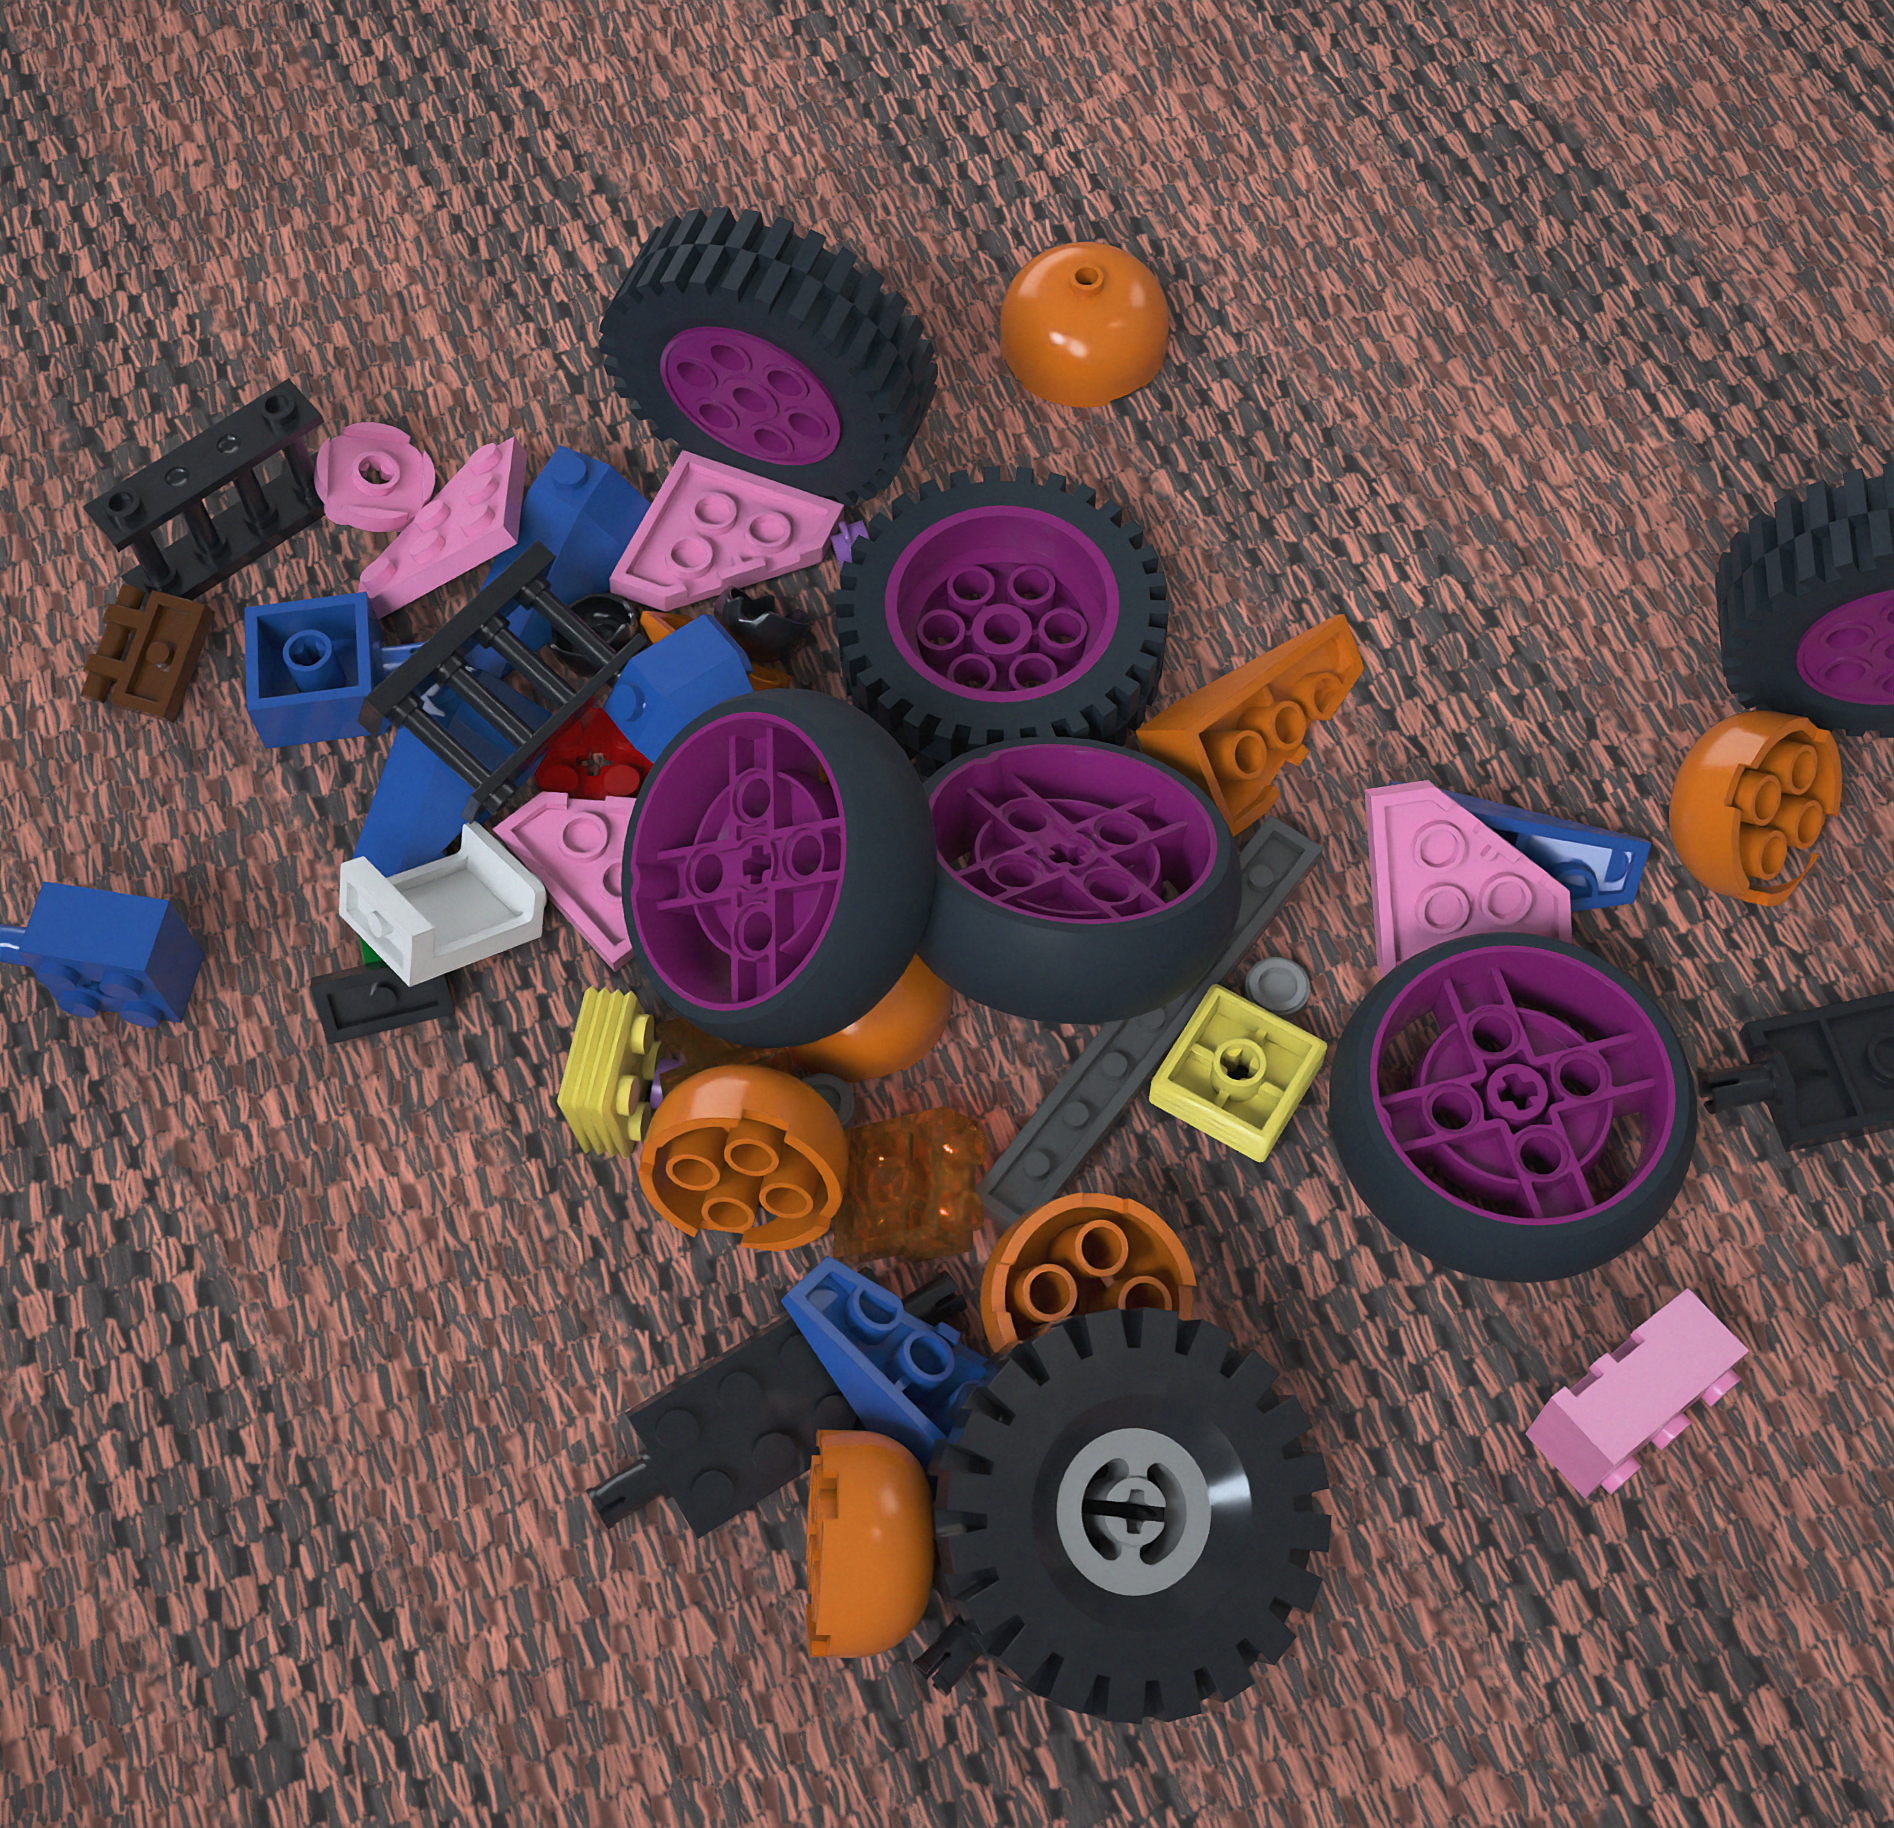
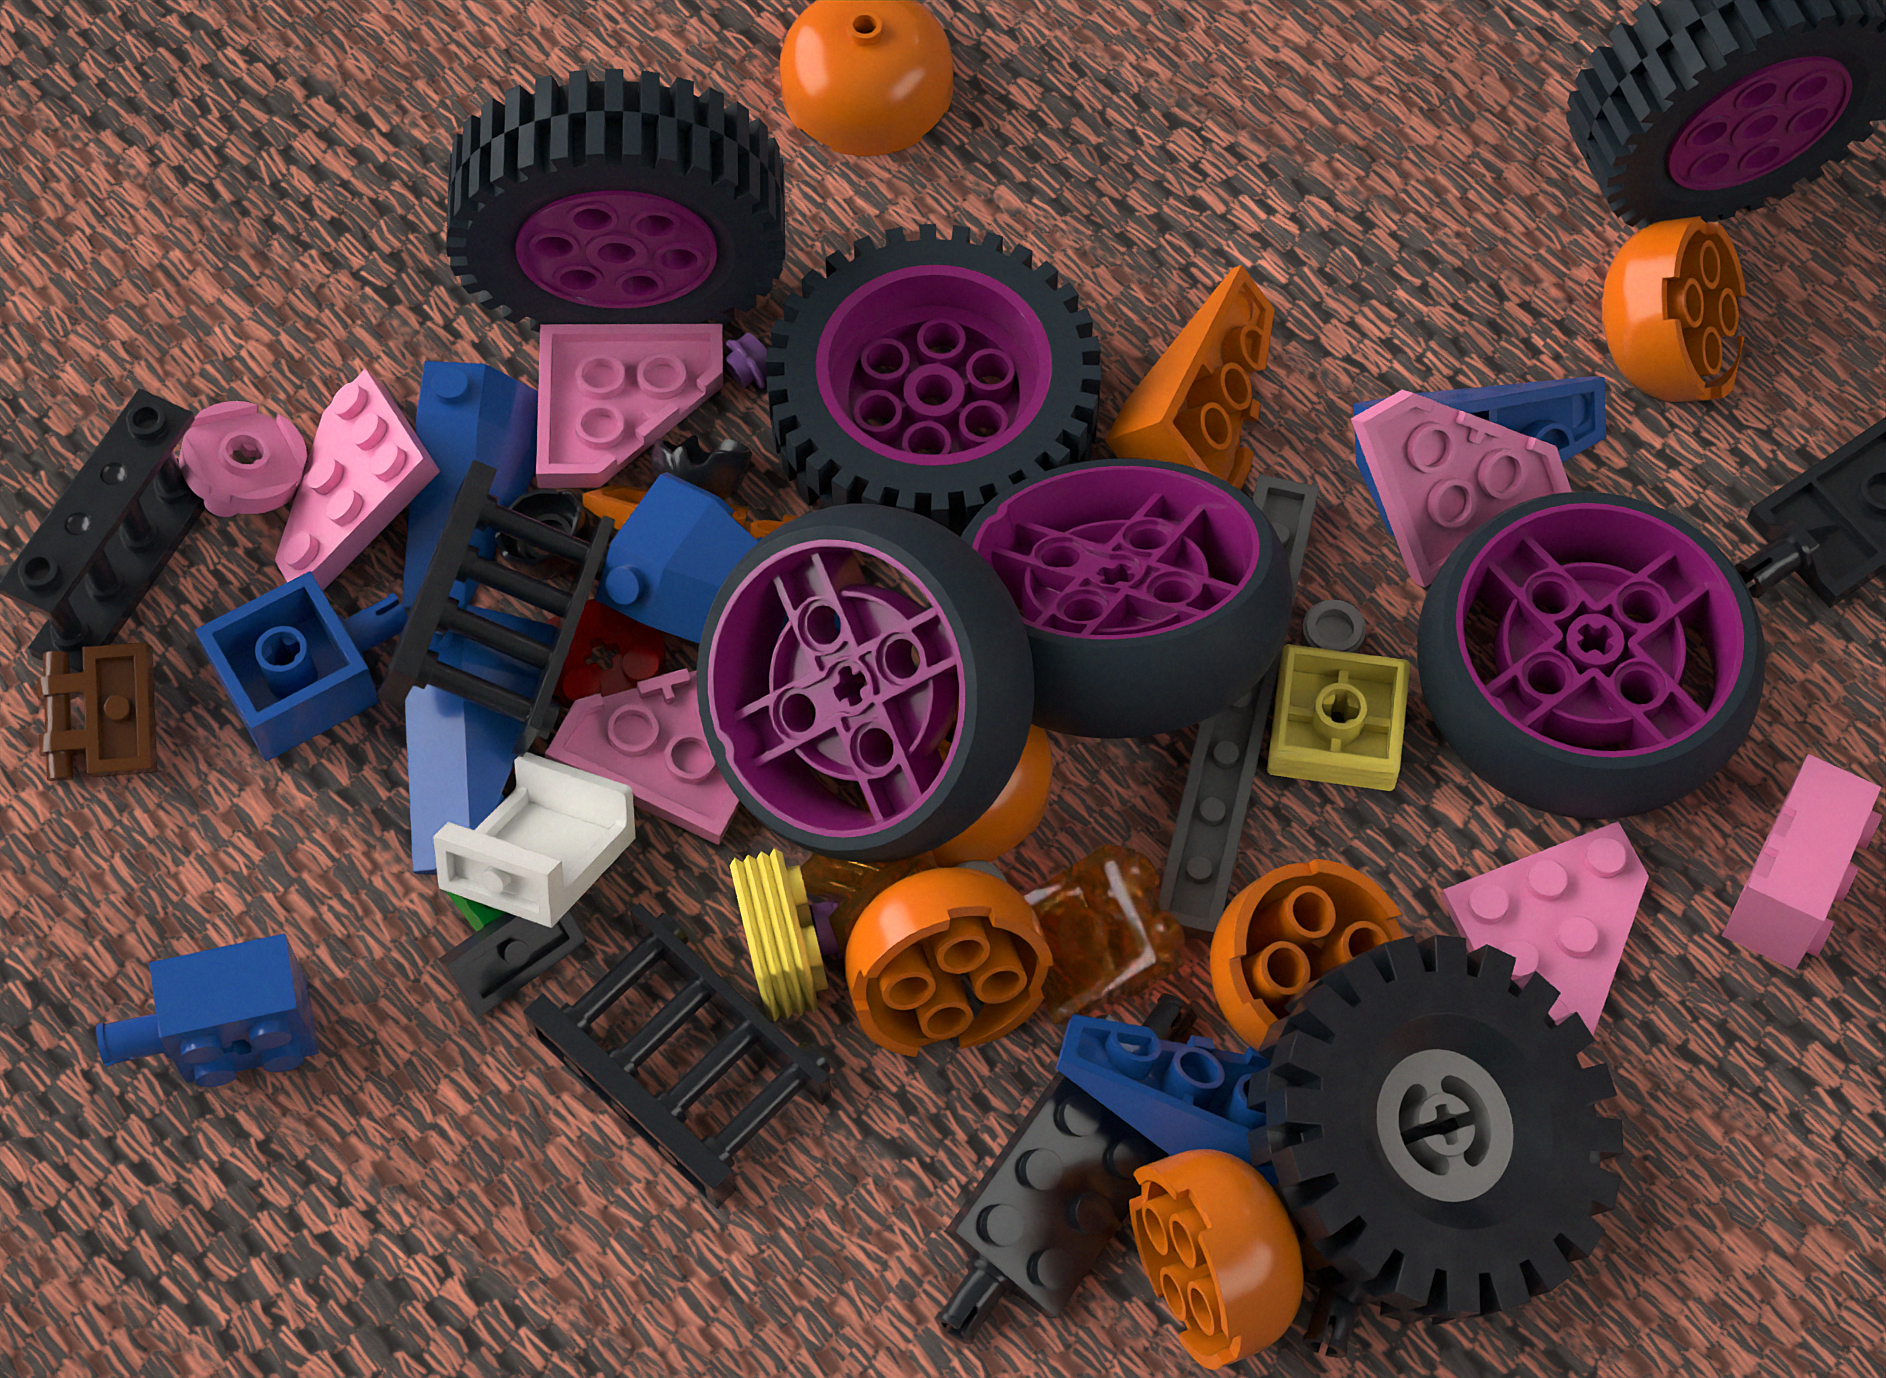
camera: 25 degrees left, 0 degrees up
none -> black fence [523,903,832,1209]
none -> bright pink plate [1441,821,1649,1035]

